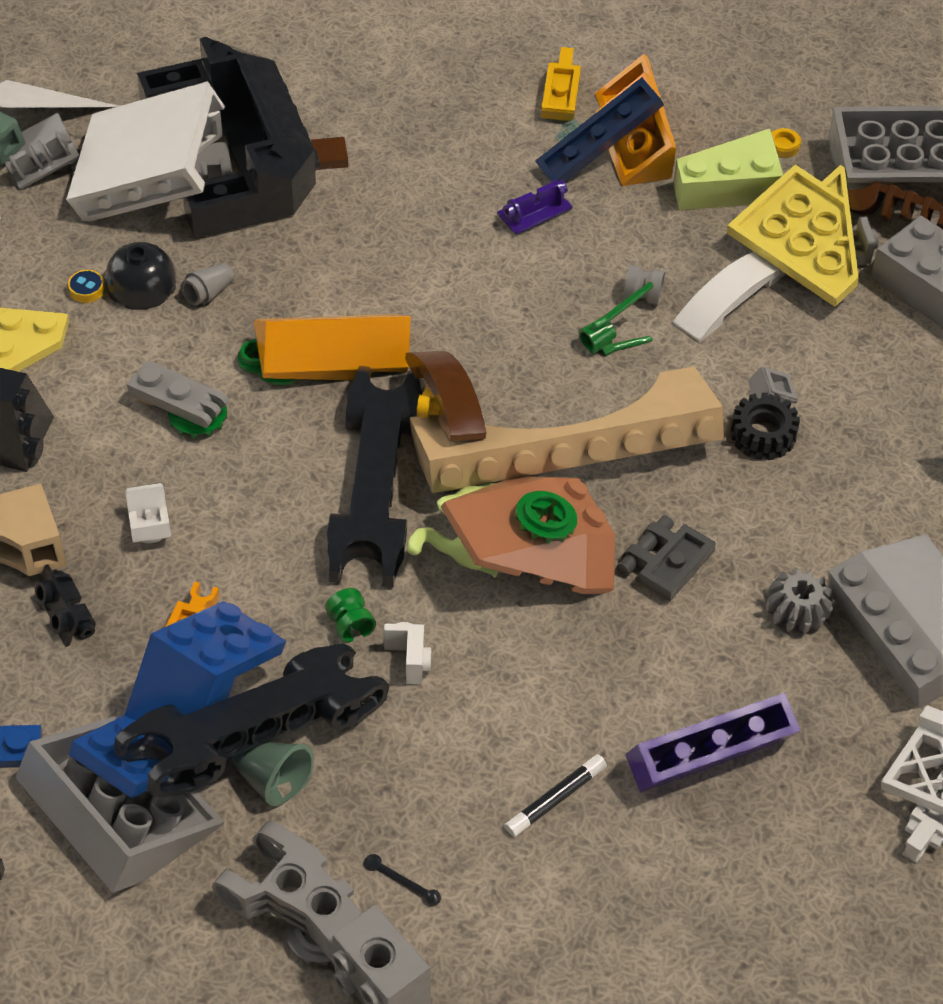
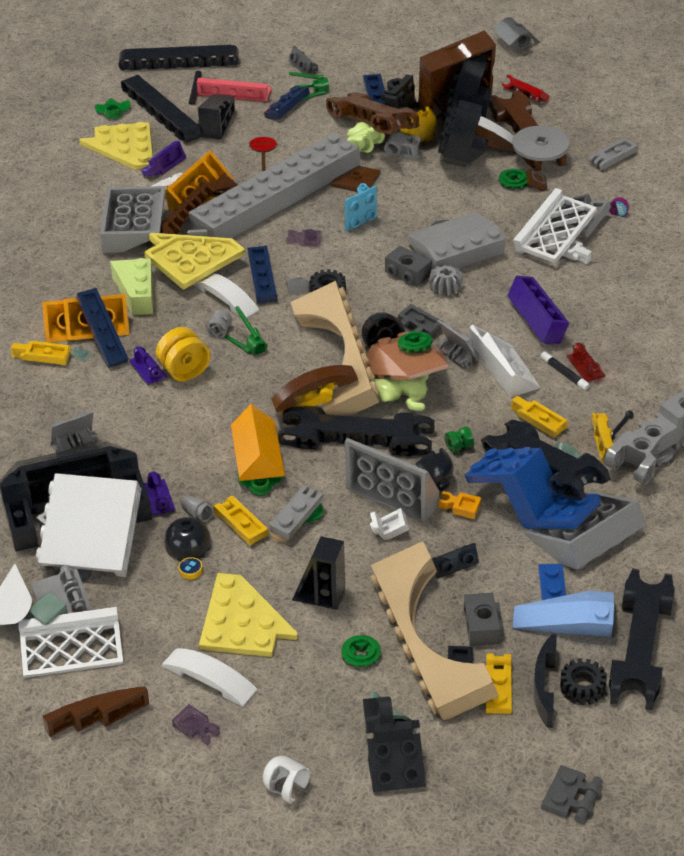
camera: 85 degrees left, 10 degrees down
white bracket [384,622,431,685] -> none
yellow tile [771,128,801,158] -> none
none -> light grey hinge [50,411,97,453]
none -> dark purple hinge [144,471,175,516]
none -> yellow wheel [155,327,211,382]
none -> yellow plate [213,496,269,546]
none -> dark blue plate [247,246,277,303]
none -> plate [286,229,322,247]
none -> light grey slope [345,438,439,522]
none -> black cylinder [361,312,405,349]
none -> dark grey brick [385,246,432,287]
none -> black cylinder [415,448,454,491]
none -> light grey hinge [437,320,479,368]
none -> white slope [469,324,541,397]
none -> yellow hinge [511,396,568,438]
none -> clear red hinge [567,342,605,382]
none -> yellow hinge [591,413,615,464]

